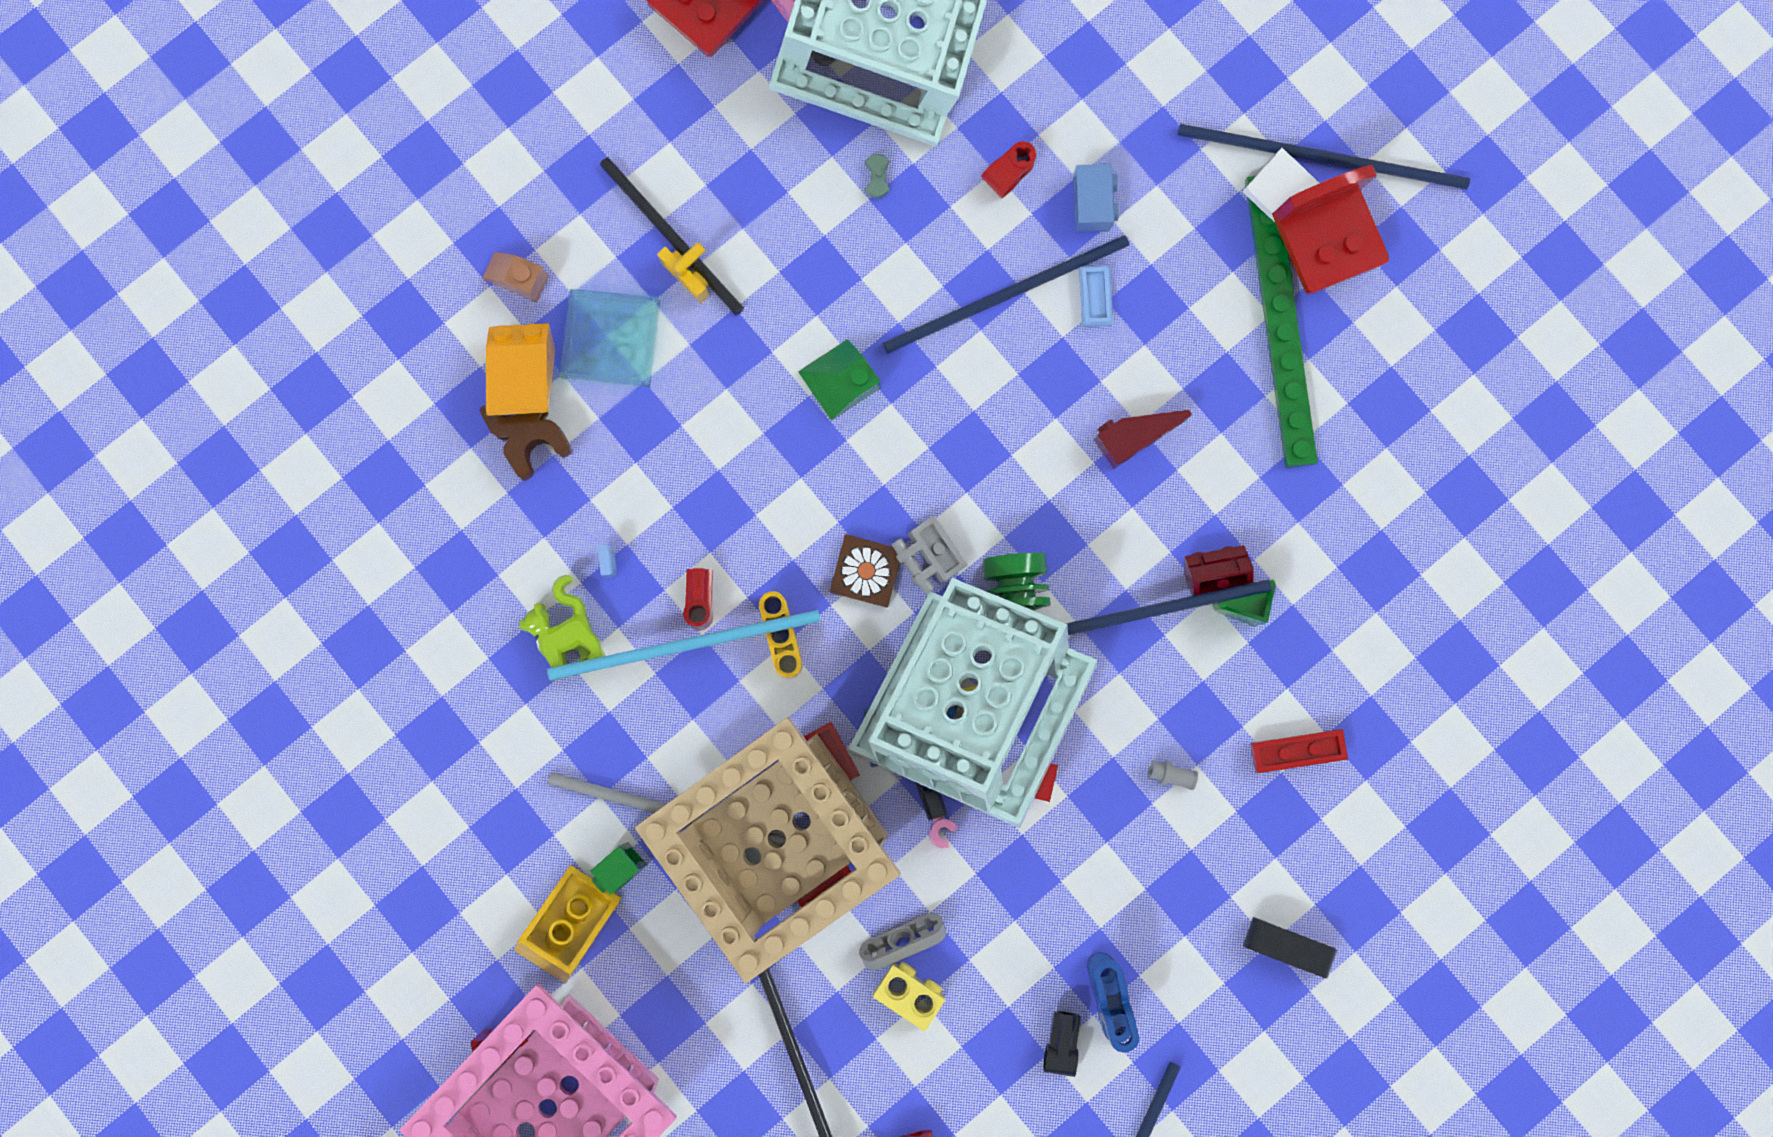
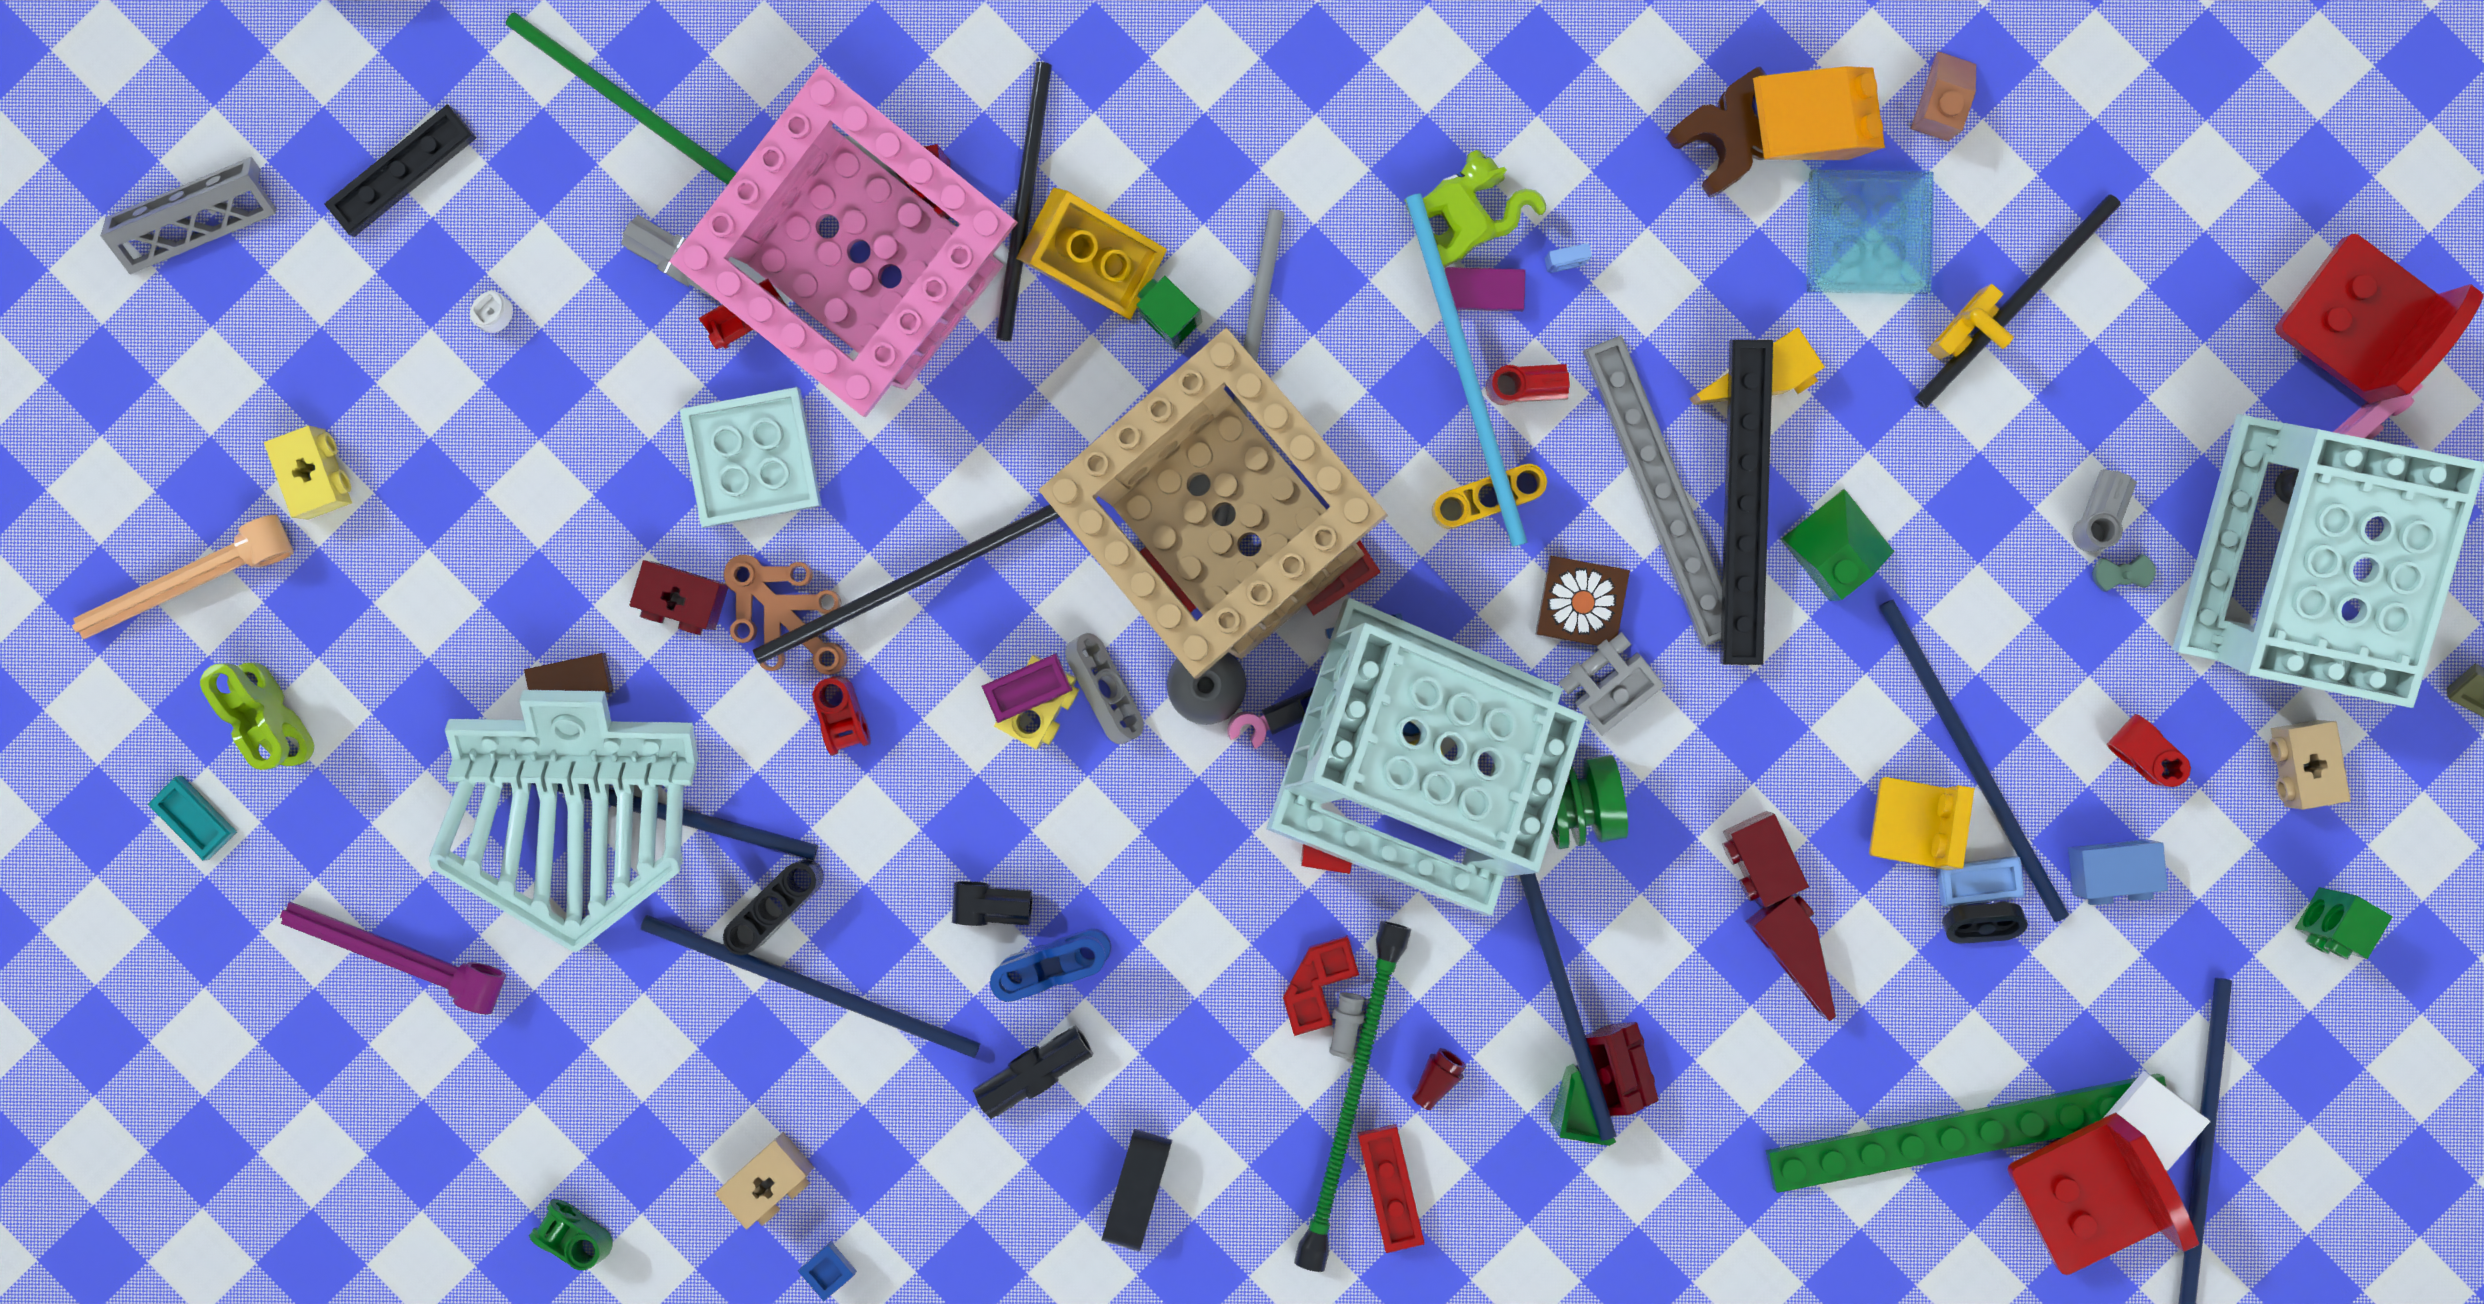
camera: 85 degrees right, 5 degrees up
none -> black piece [973,1025,1094,1120]
none -> magenta tile [981,653,1073,723]
none -> black piece [996,62,1052,341]
none -> dark grey piece [1167,652,1247,725]
none -> red tile [1283,935,1359,1036]
none -> green hose [1294,921,1412,1272]
none -> dark red cone [1412,1048,1466,1110]
none -> magenta tile [1444,267,1525,312]
none -> light grey tile [1583,335,1722,647]
none -> yellow slope [1689,327,1825,405]
none -> black tile [1720,340,1773,665]
none -> dark red brick [1722,811,1809,907]
none -> yellow bracket [1869,777,1975,870]
none -> black plate [1942,902,2028,943]
none -> light grey piece [2072,469,2137,552]
none -> tan brick [2269,720,2351,810]
none -> green brick [2295,887,2393,960]

